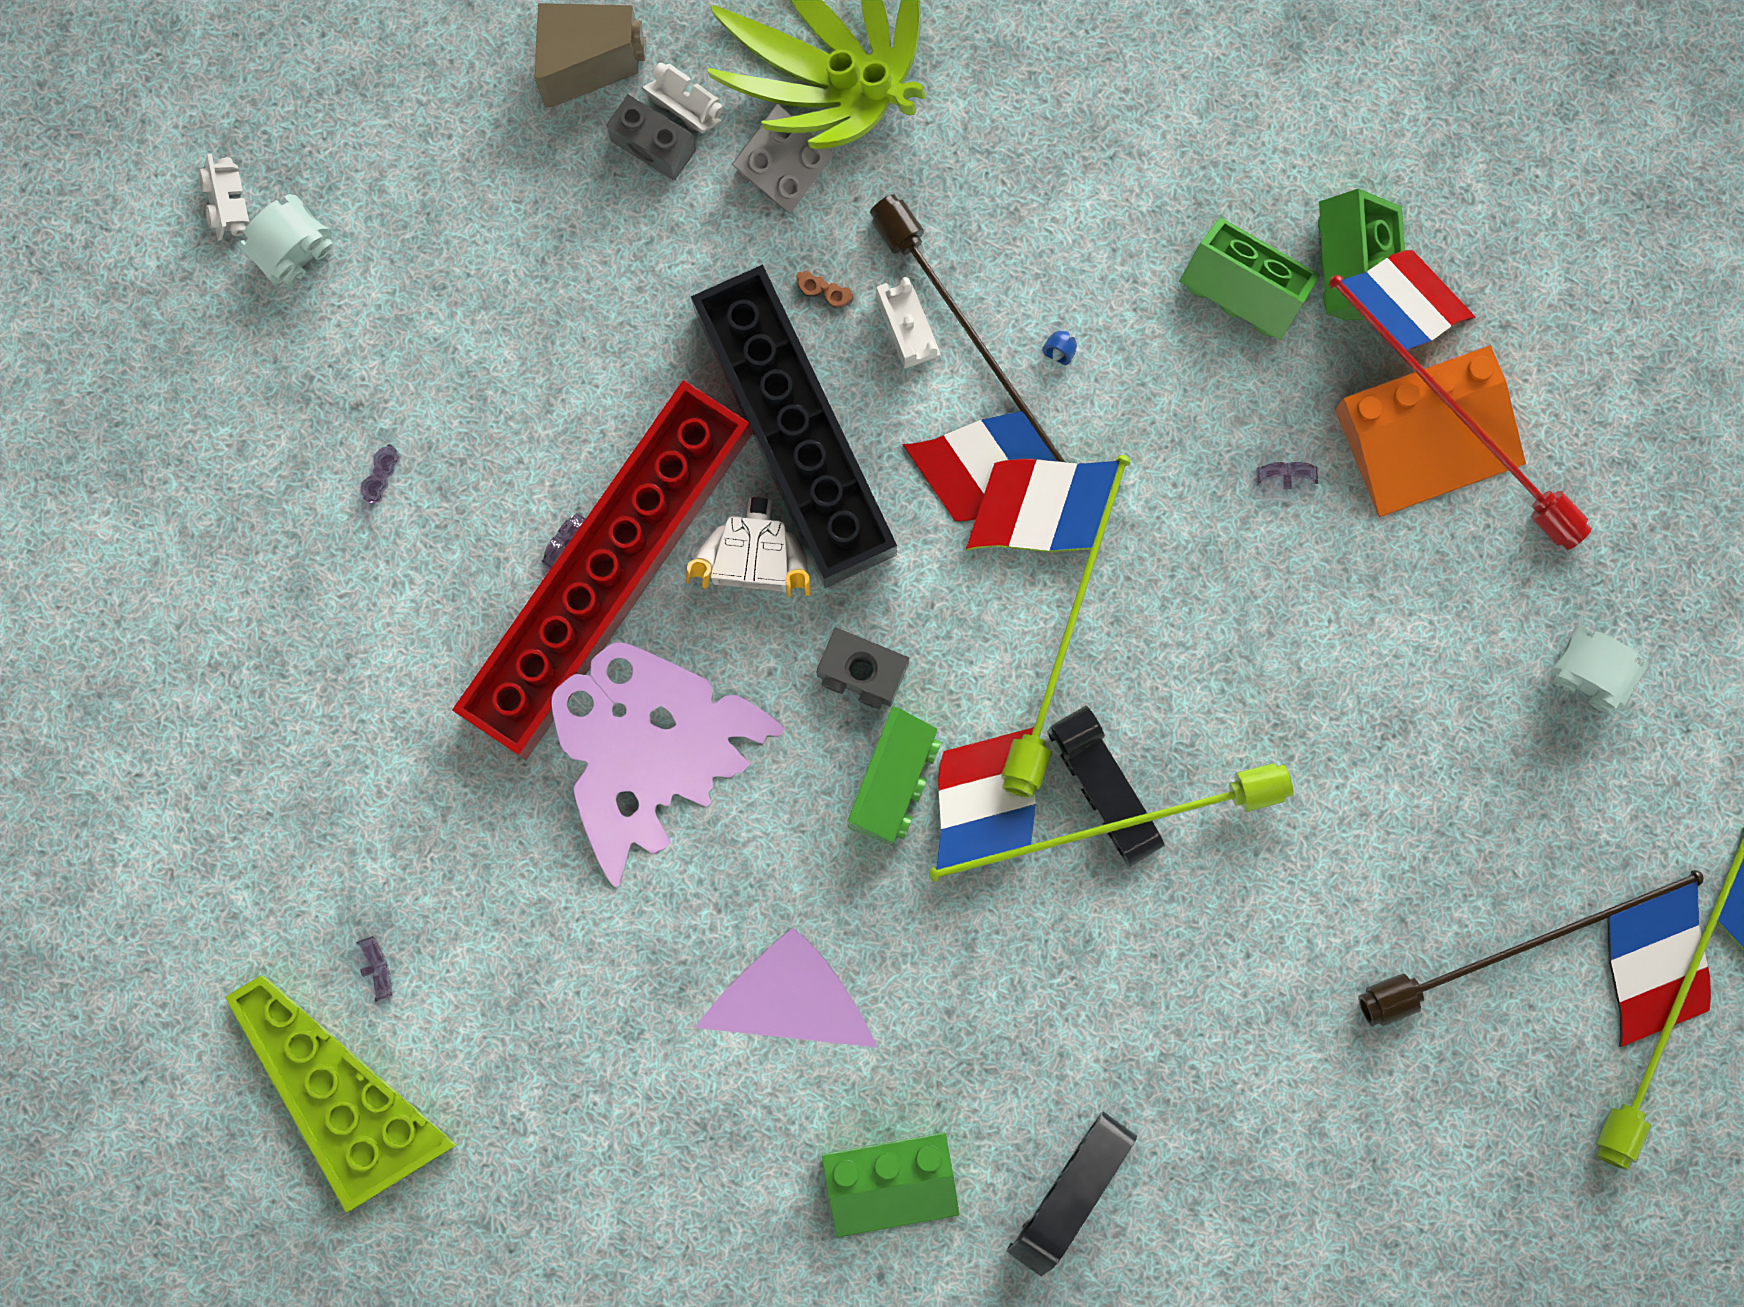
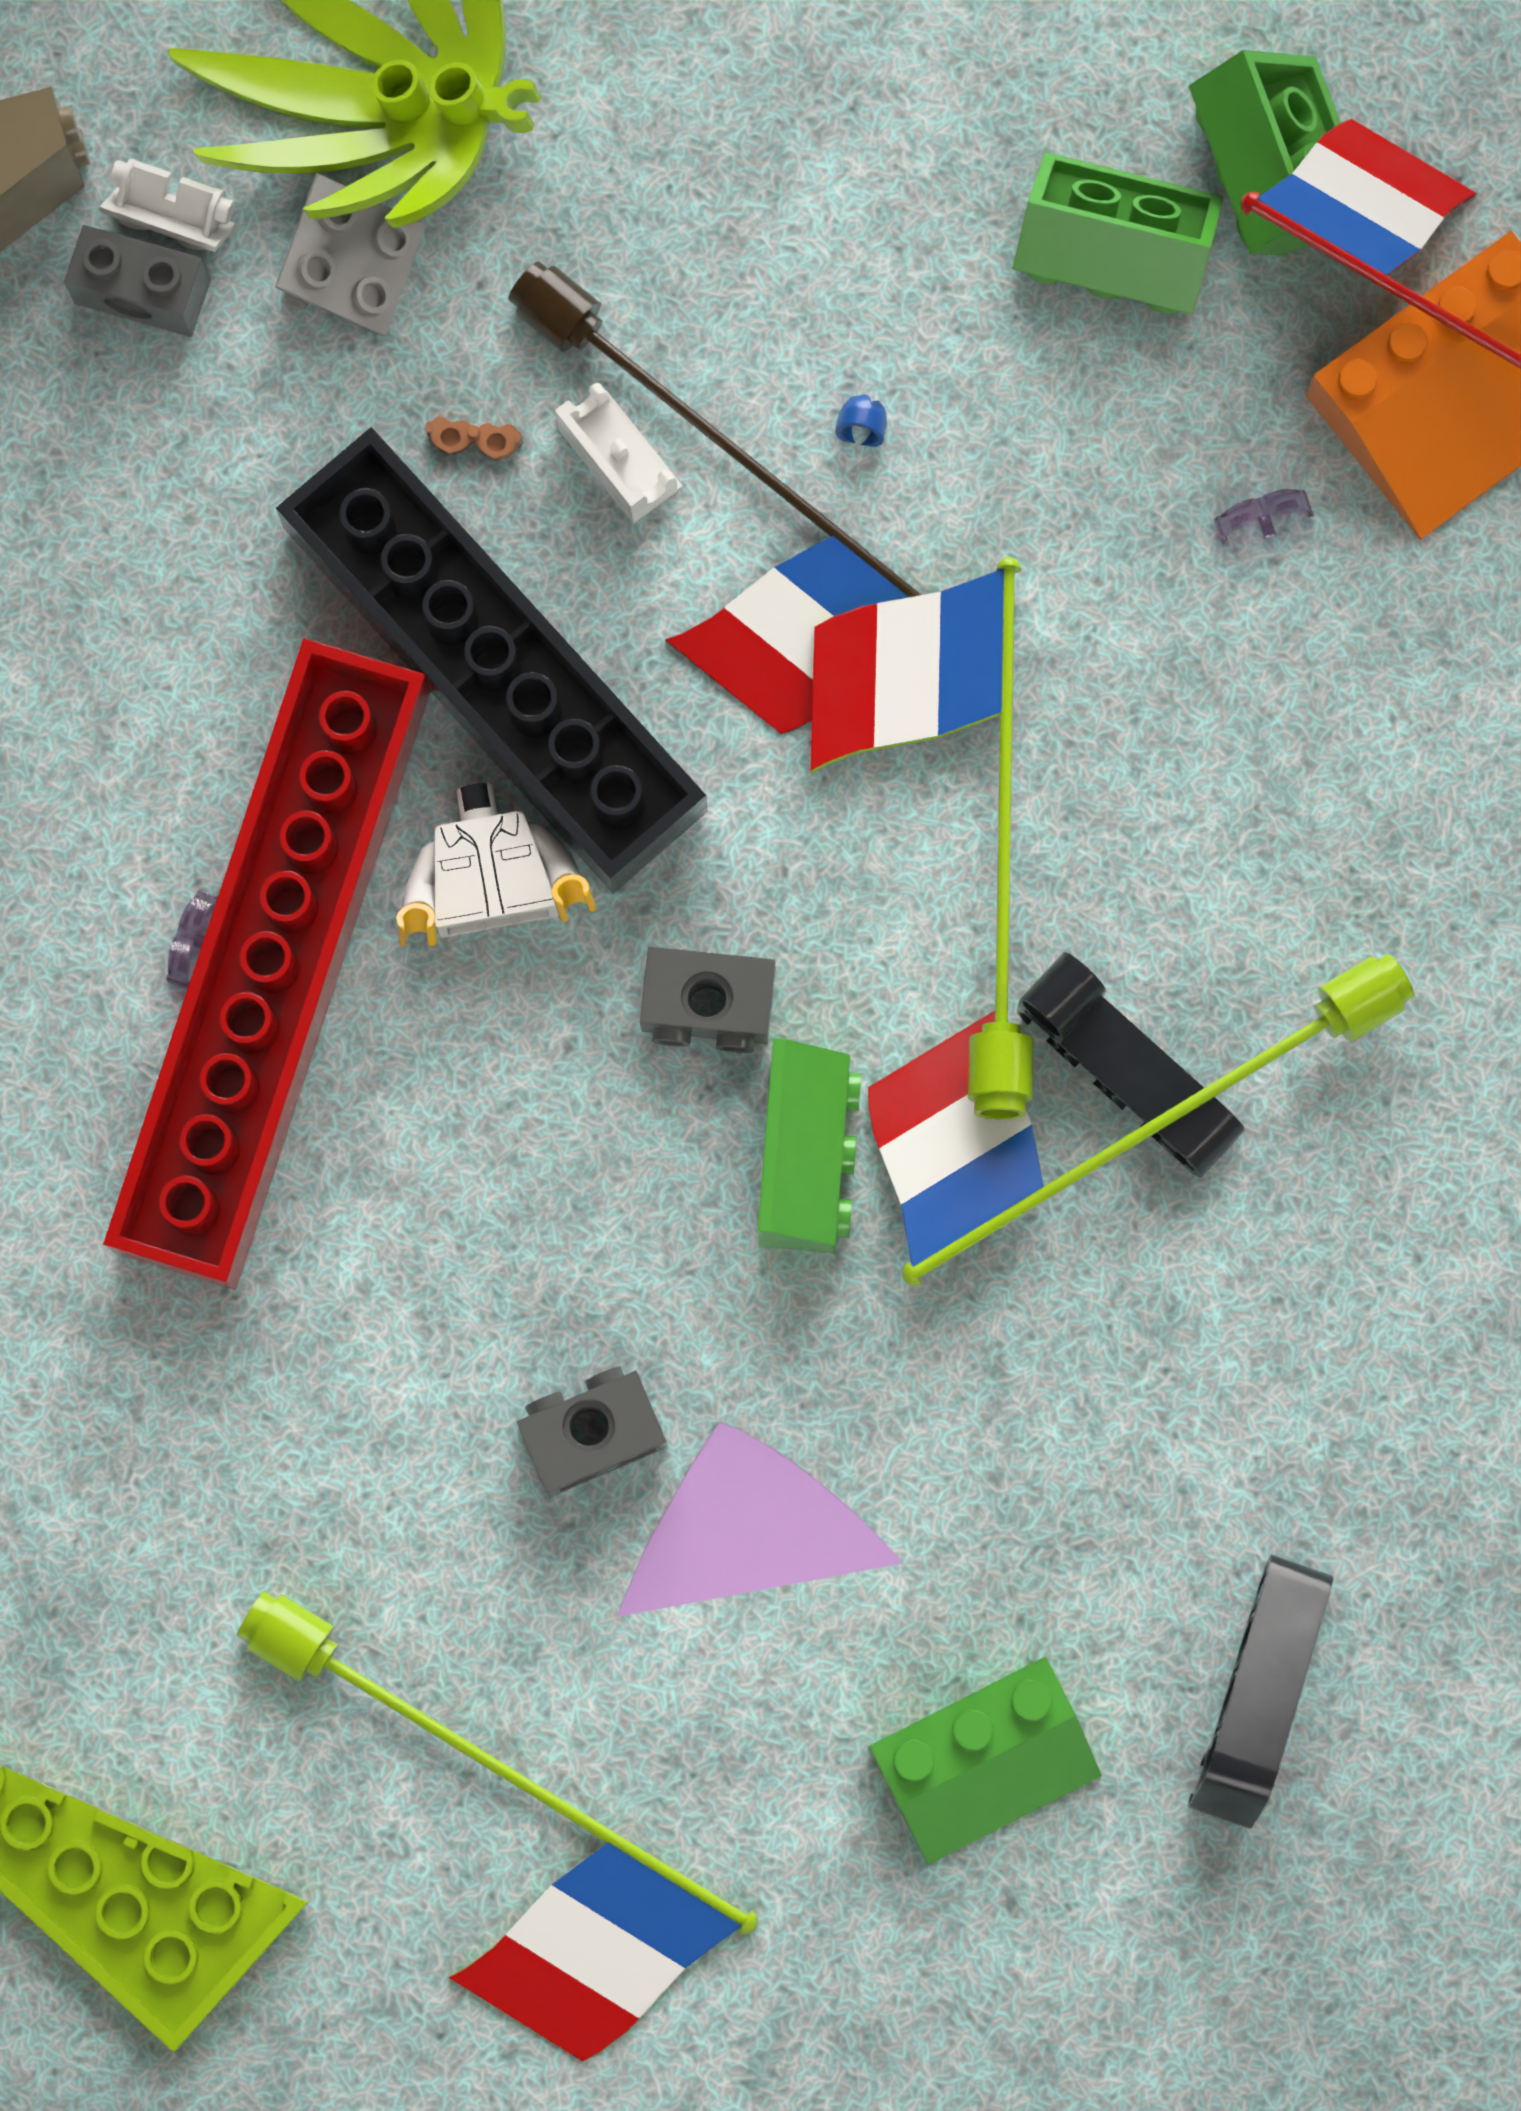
camera: 15 degrees left, 0 degrees up
clear purple piece [356,936,392,1002] -> none
lavender piece [552,642,785,887] -> none
none -> flag [236,1591,758,2061]
none -> dark grey brick [516,1366,668,1498]

